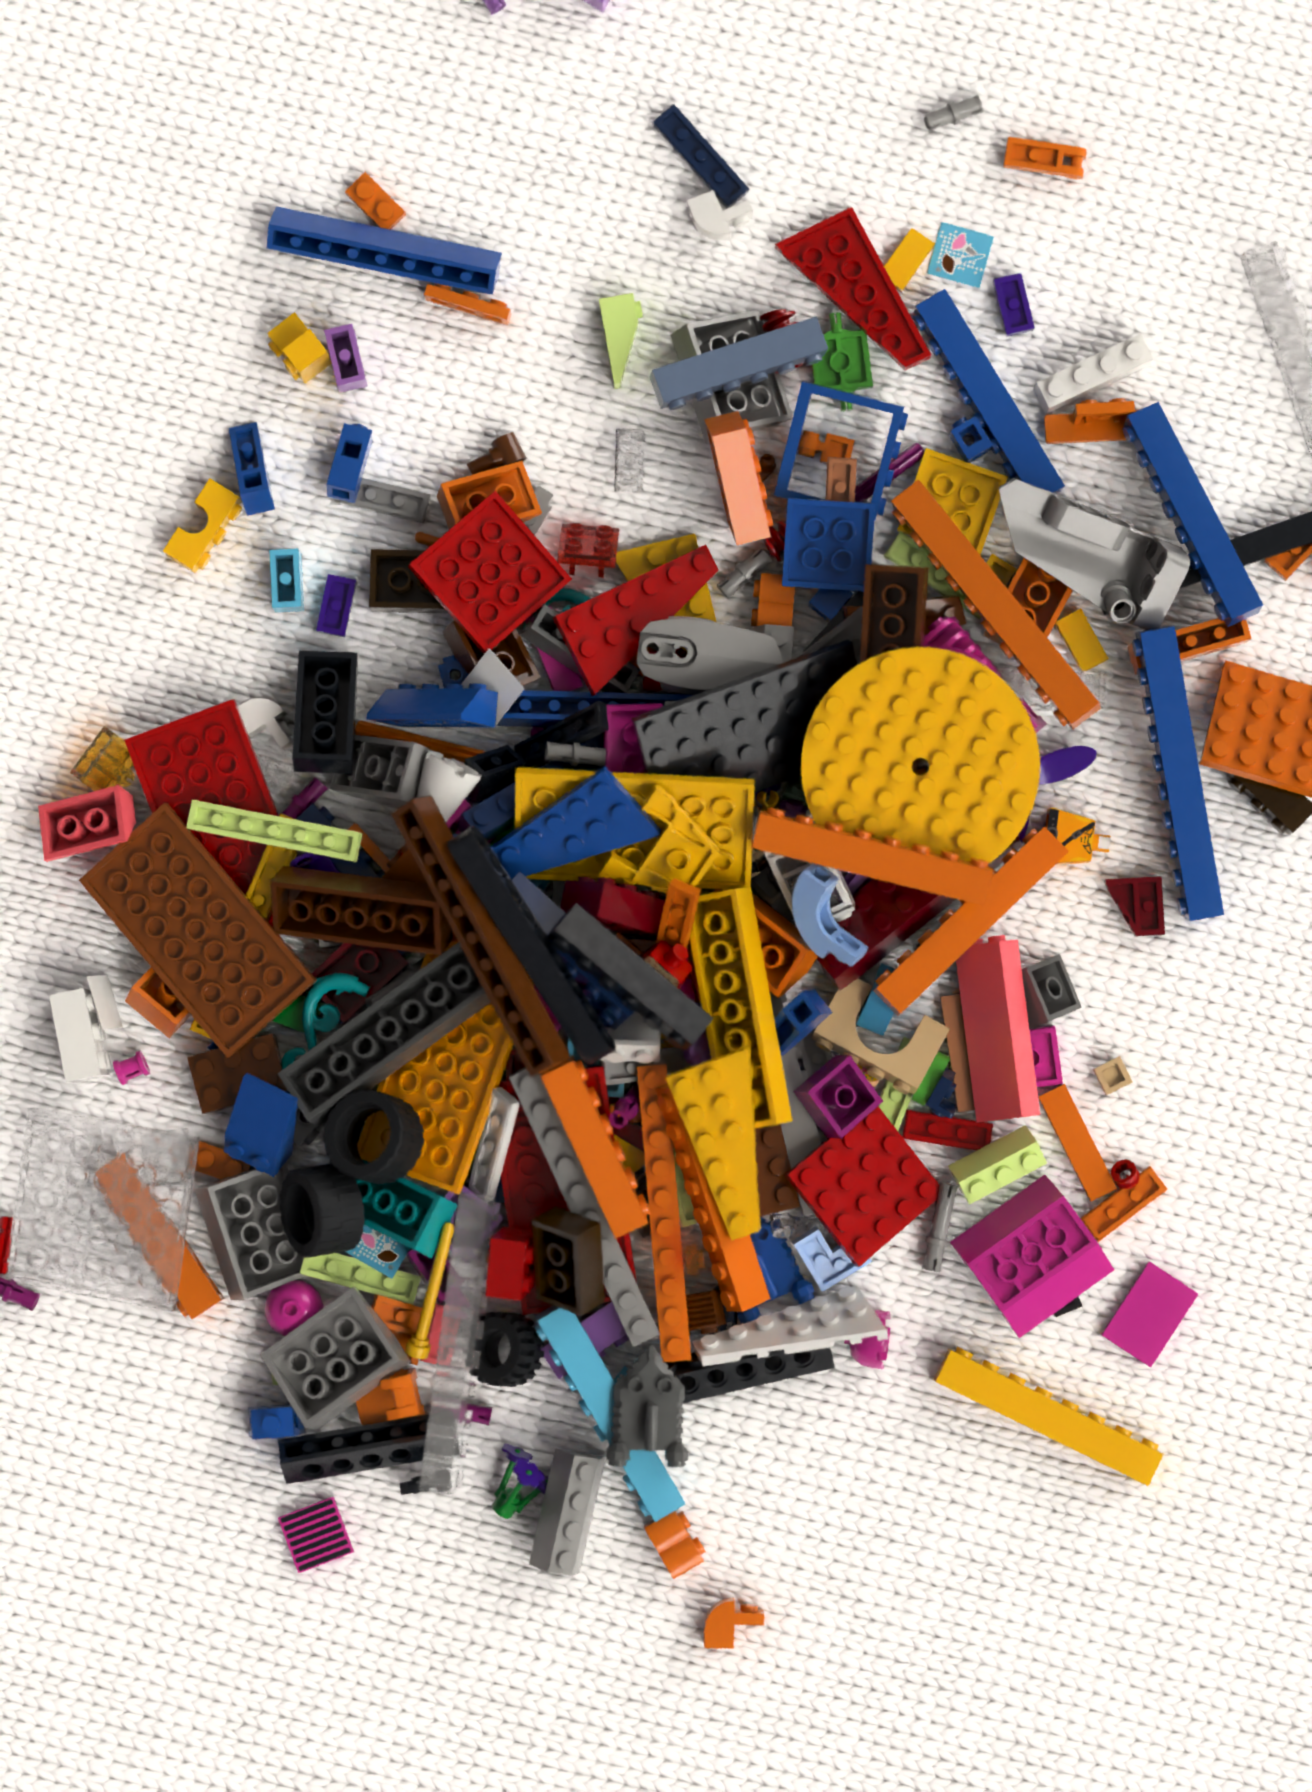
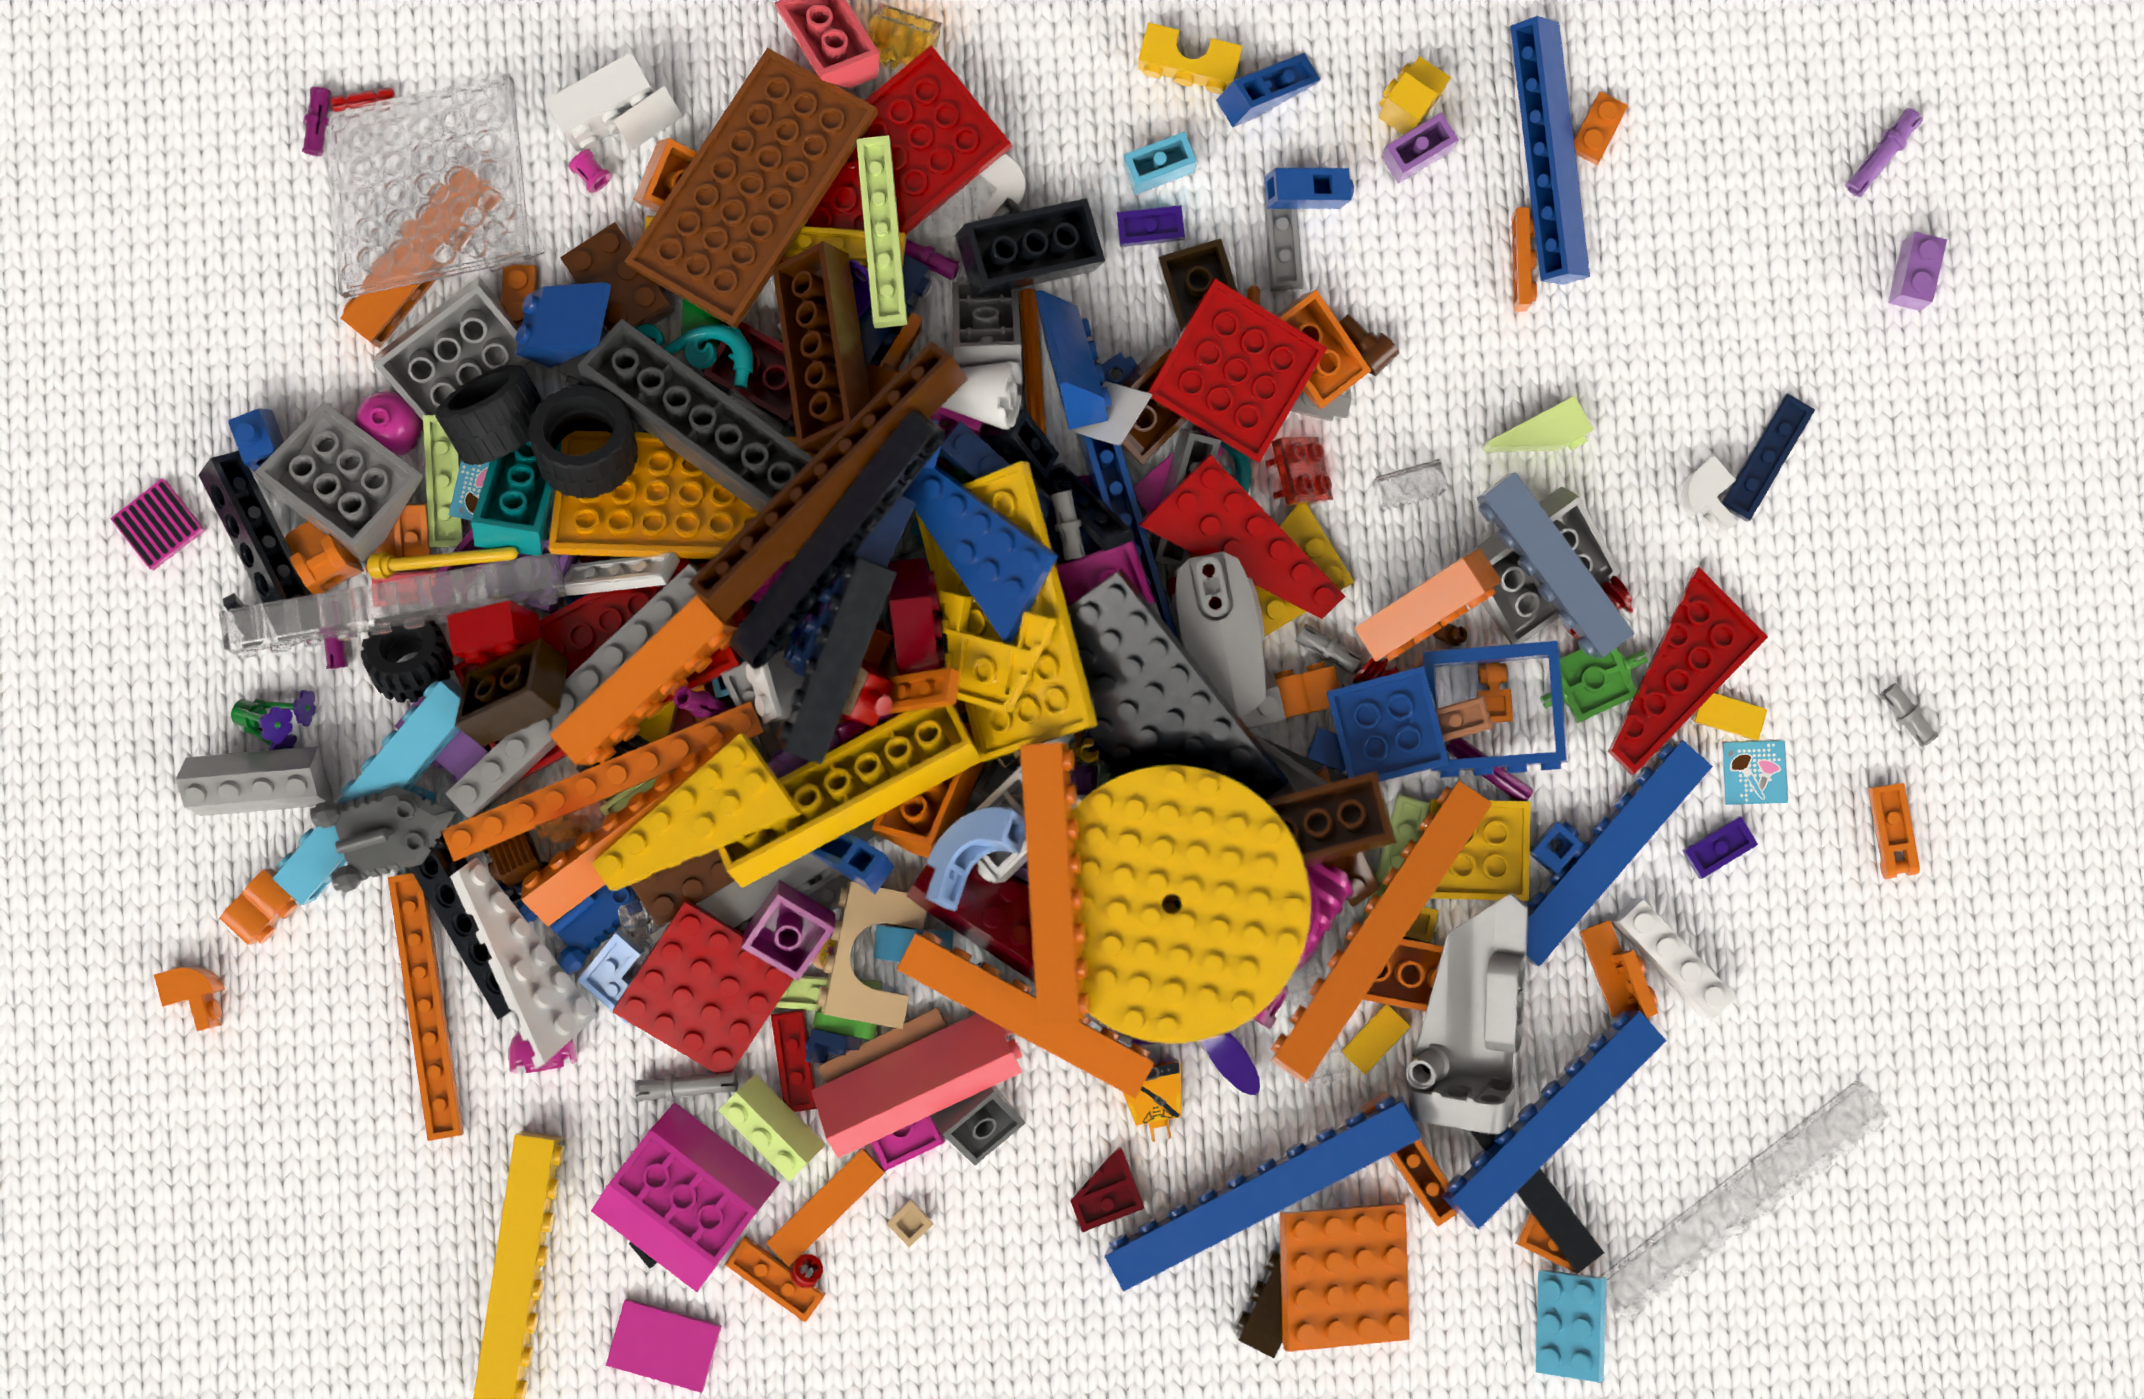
camera: 75 degrees right, 0 degrees up
none -> orange plate [388,873,464,1141]

